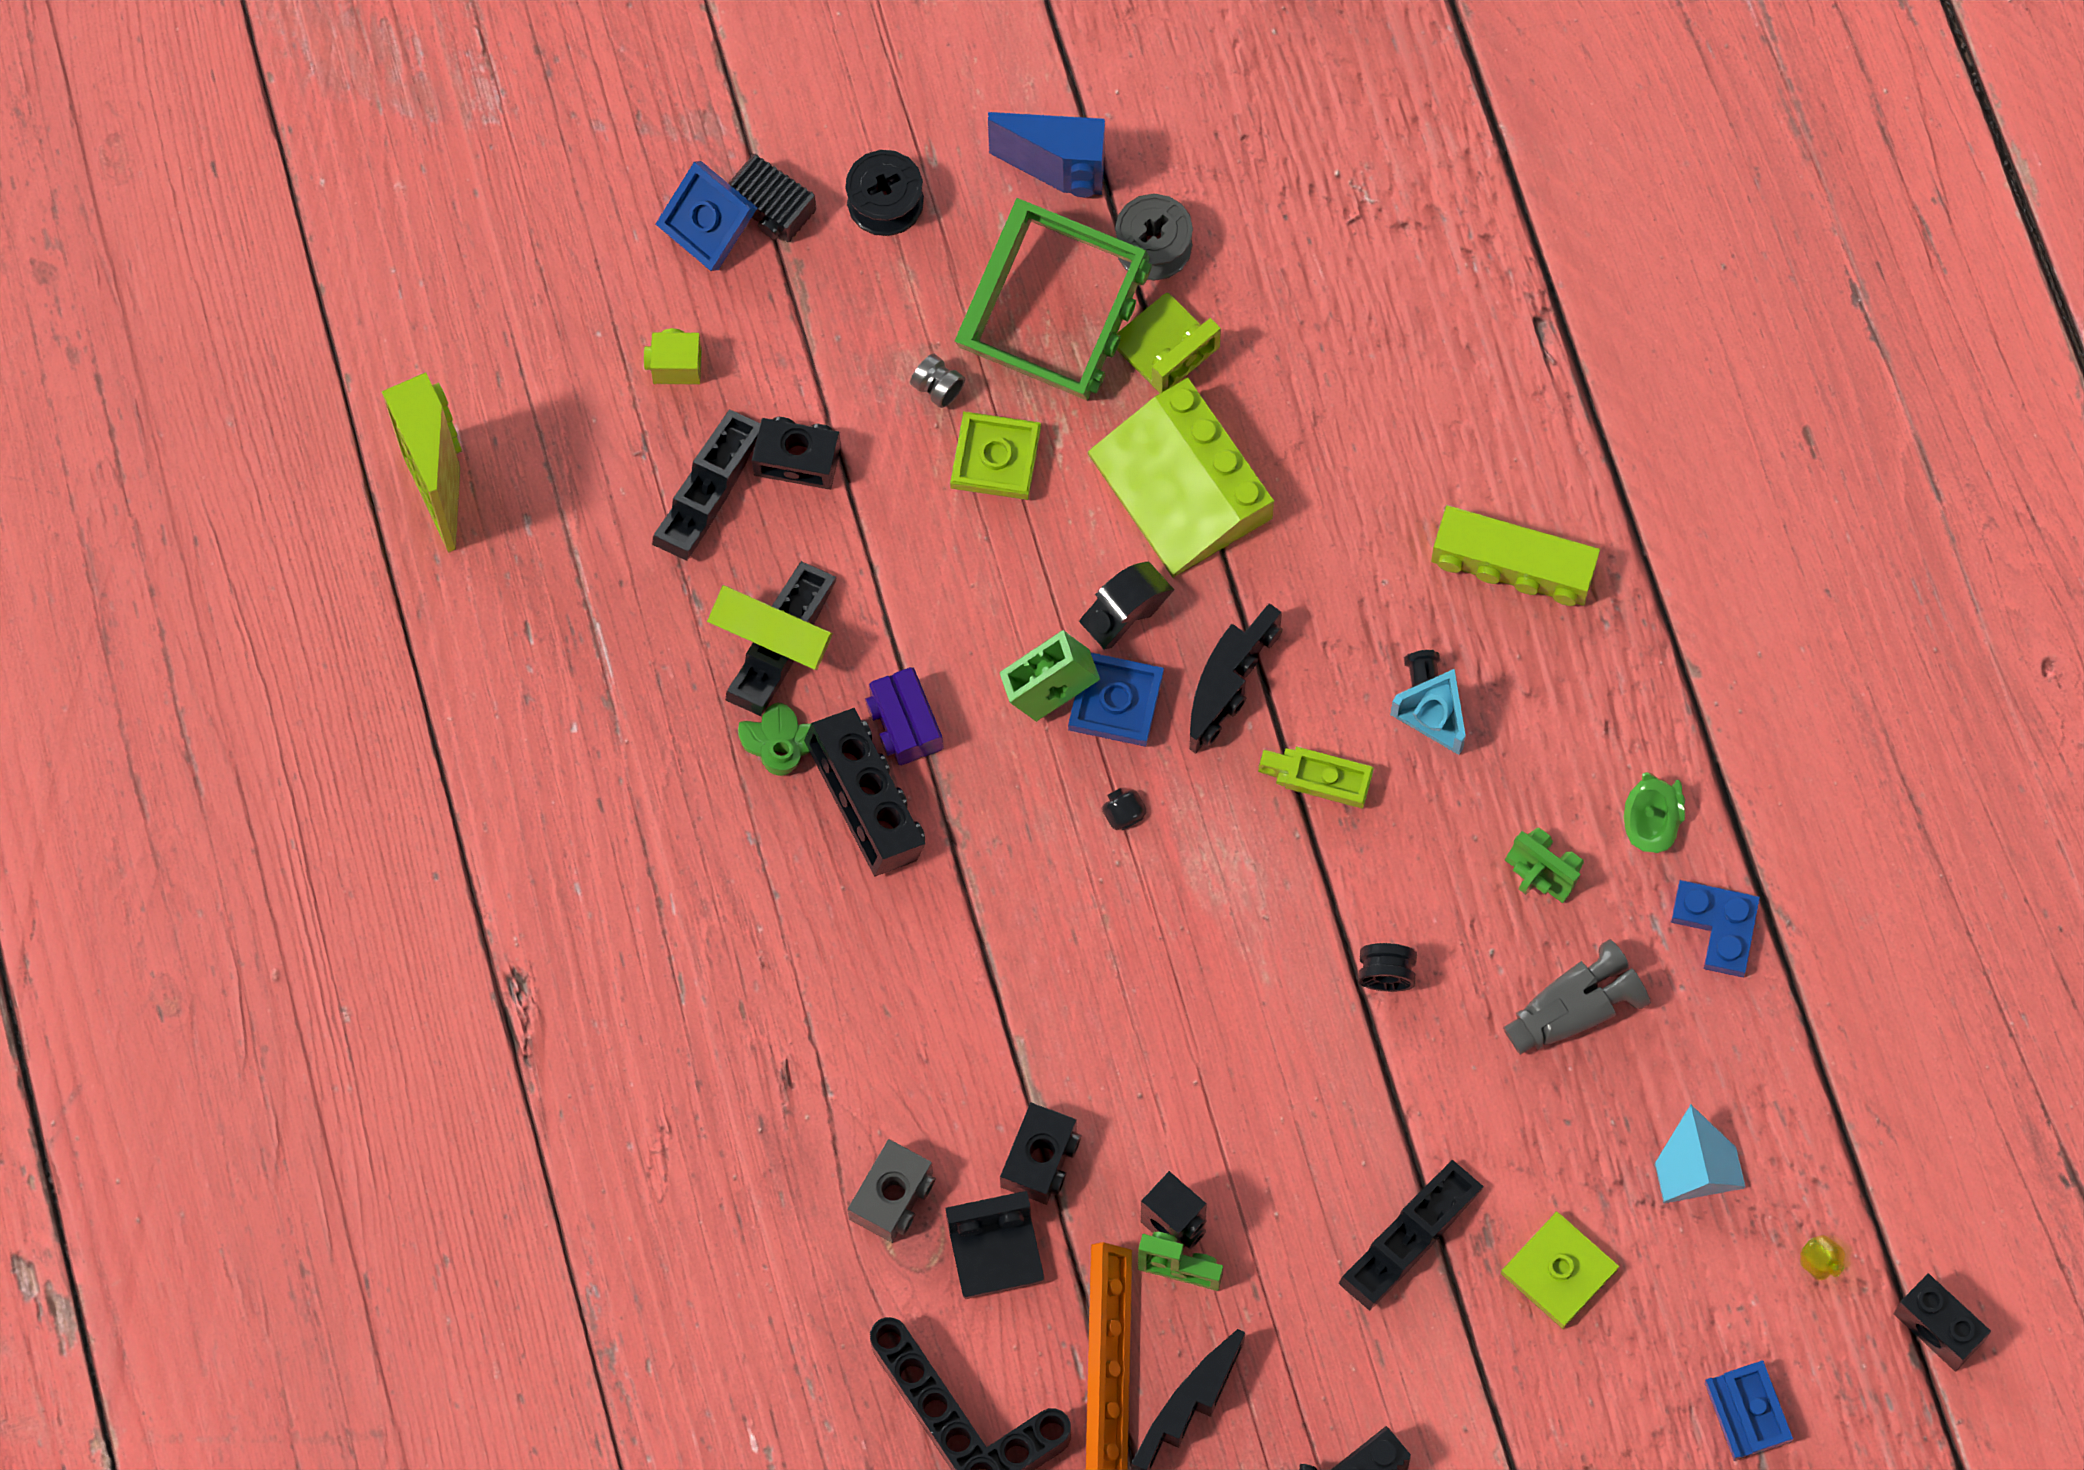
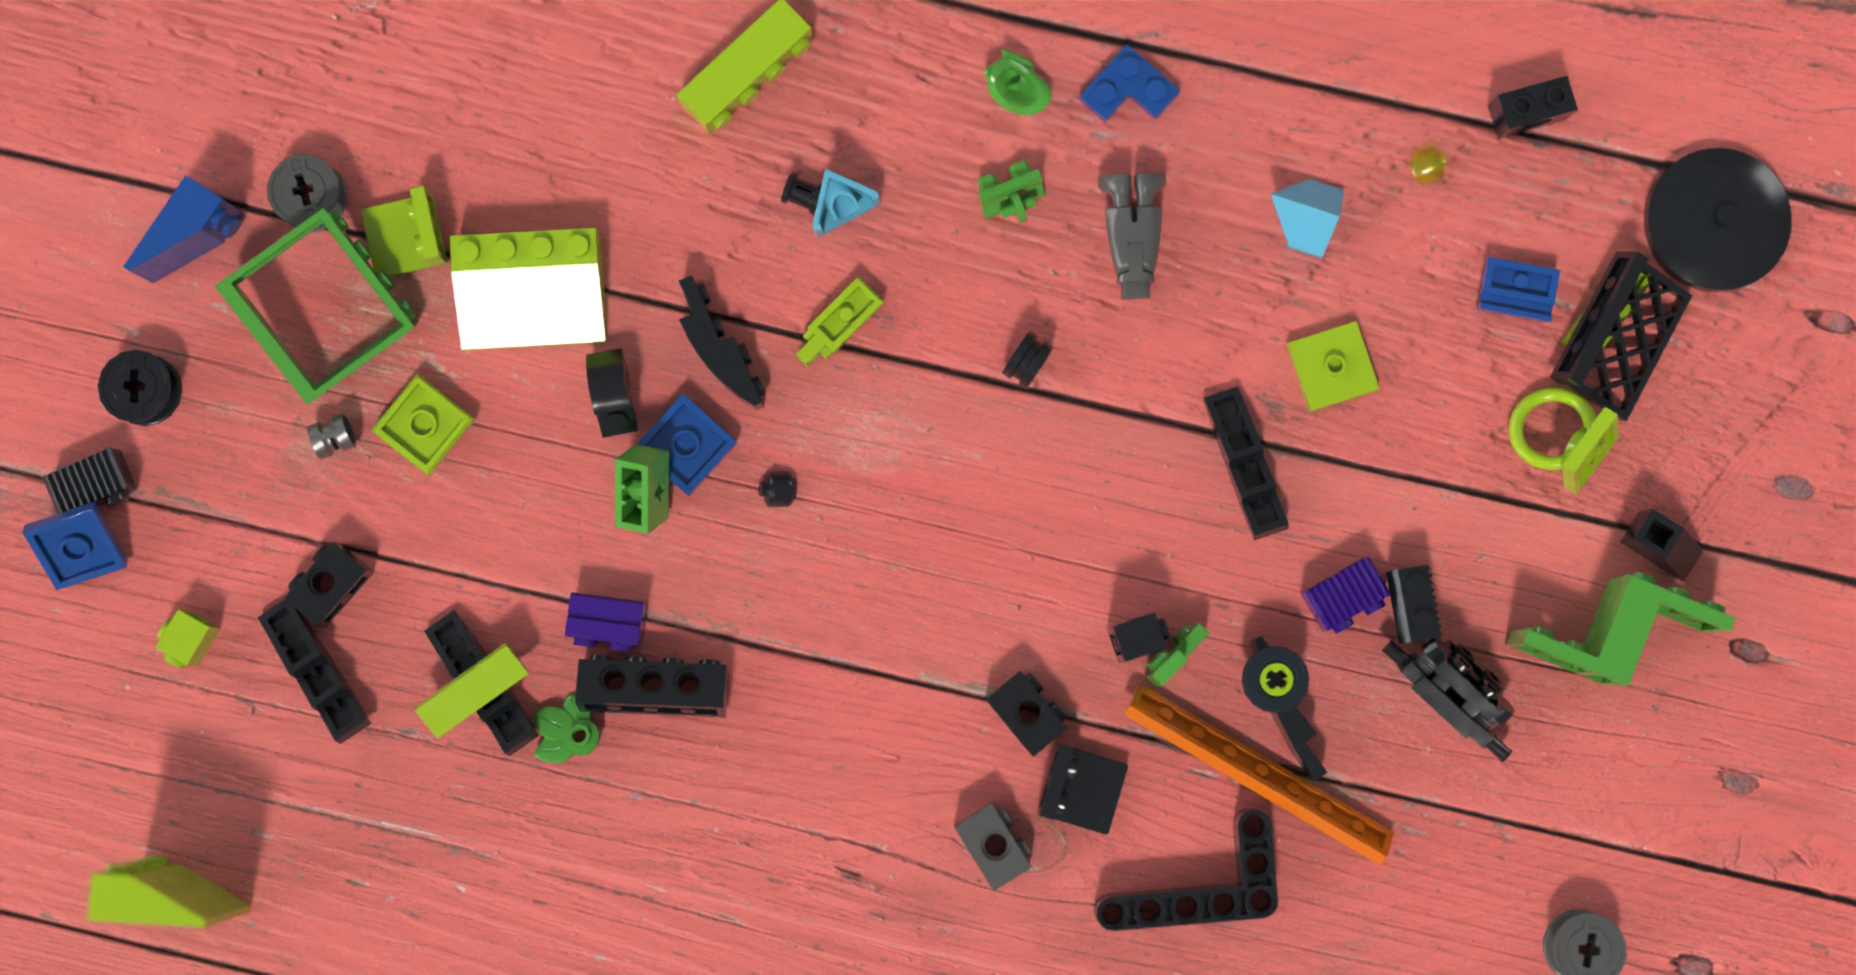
camera: 65 degrees left, 15 degrees up
none -> black bush [1241,646,1309,713]
none -> dark purple brick [1301,556,1391,634]

